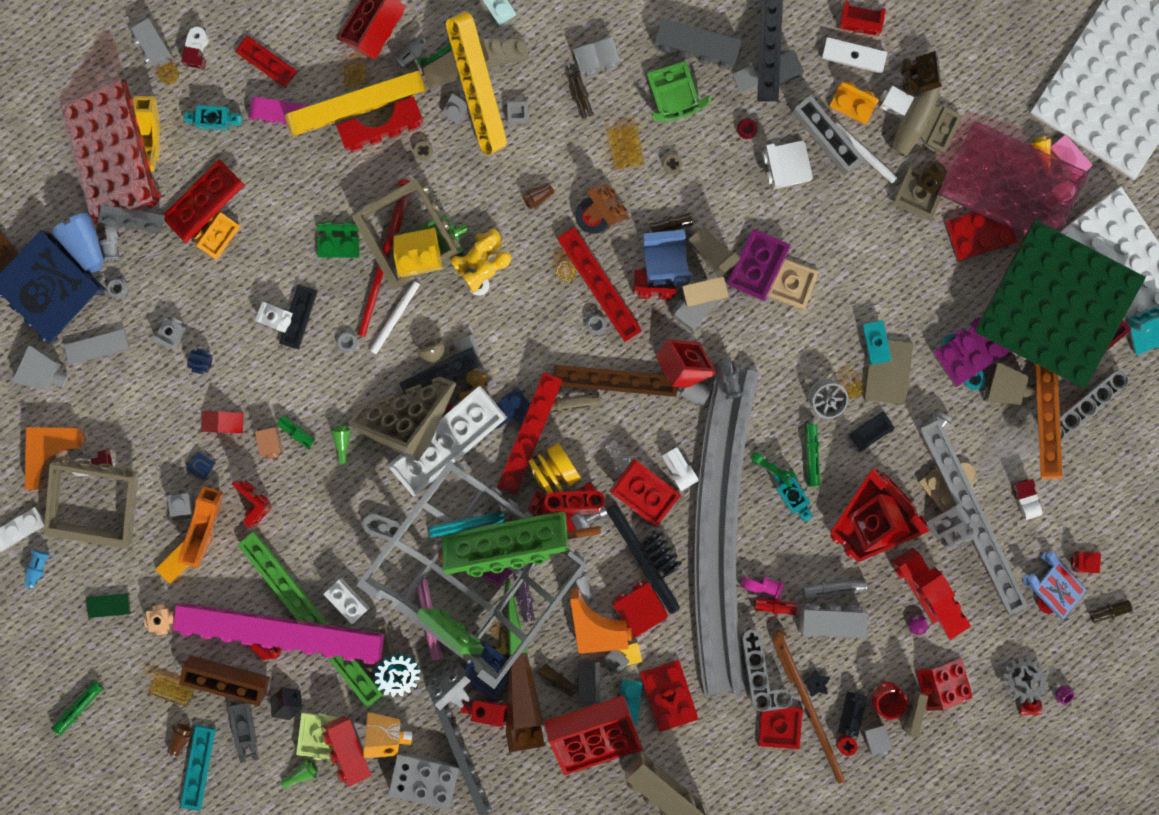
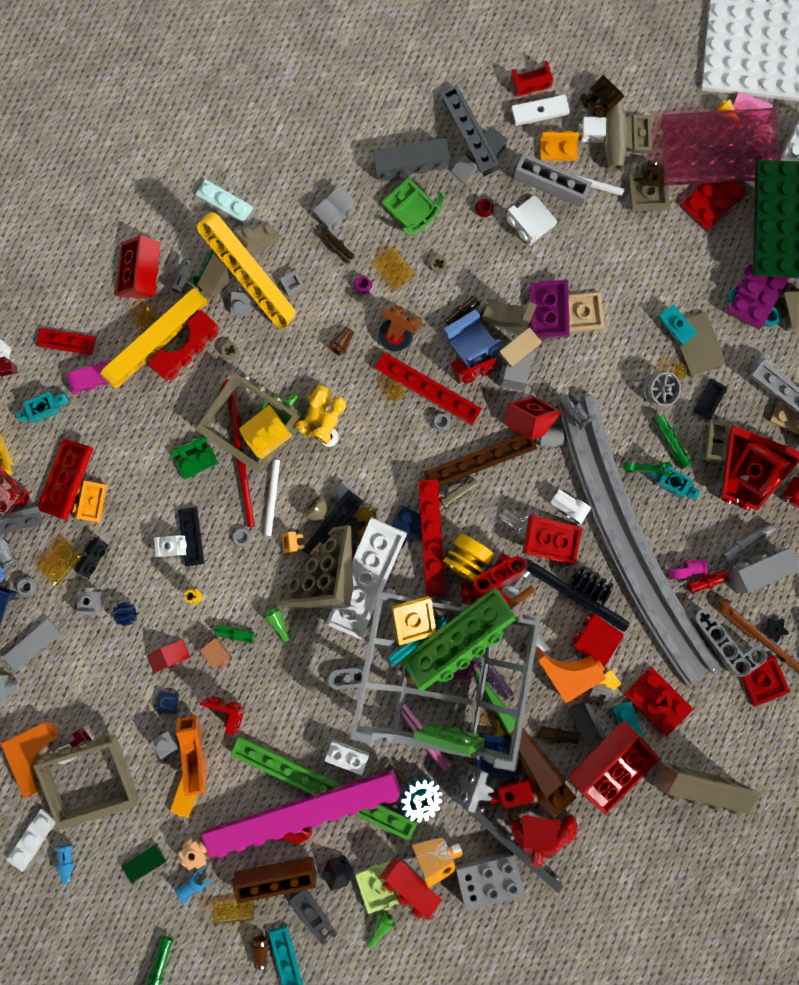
camera: 25 degrees left, 5 degrees down
none -> clear yellow plate [37,538,83,586]
none -> black hinge [74,537,109,578]
none -> dark azure piece [175,867,212,904]
none -> yellow pin [184,589,203,604]
none -> light orange tile [282,532,304,553]
none -> magenta plate [354,276,372,294]
none -> yellow plate [391,596,436,645]
none -> red torso [510,814,578,868]
none -> dark tan brick [700,420,730,464]

